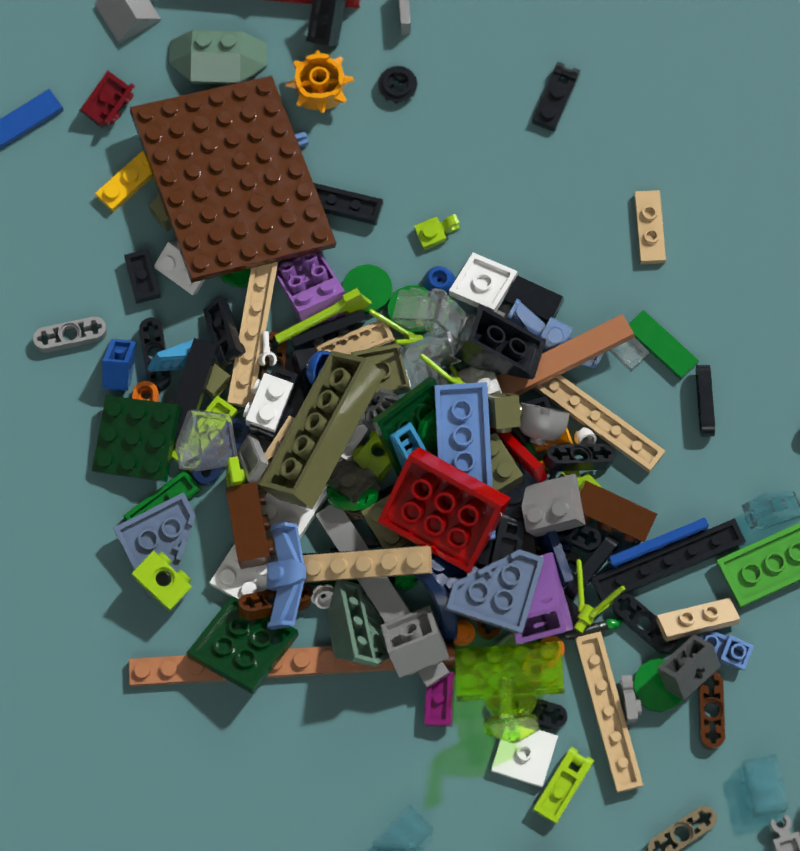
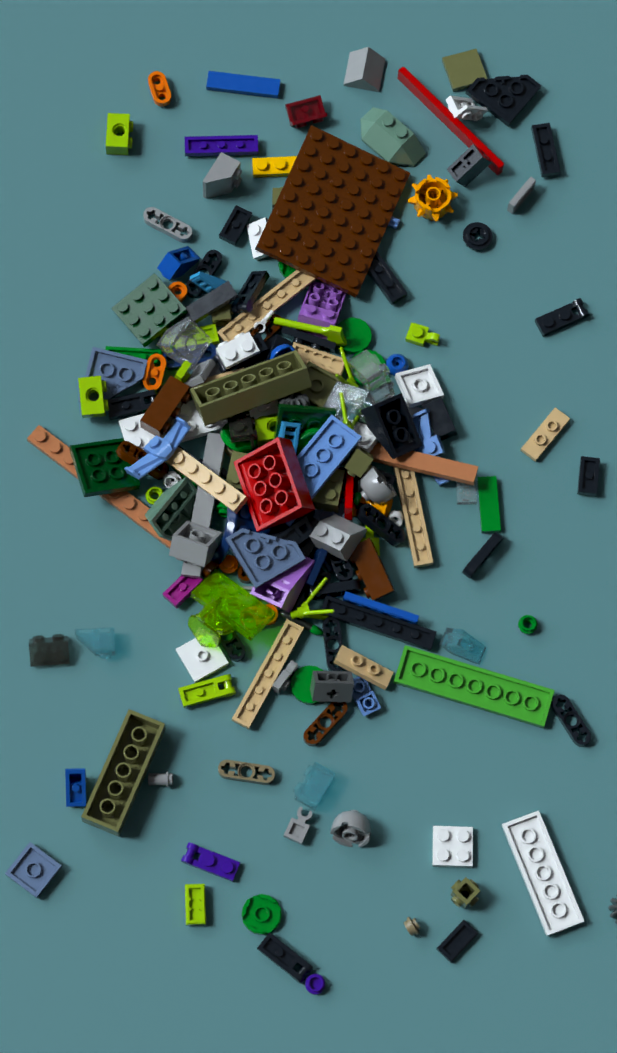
camera: 35 degrees right, 0 degrees up
none -> black plate [108,389,158,420]
none -> orange plate [143,353,167,390]
none -> lime plate [146,486,164,505]
none -> dark purple plate [185,135,258,157]
none -> light grey slope [203,152,242,199]
none -> black plate [577,456,600,496]

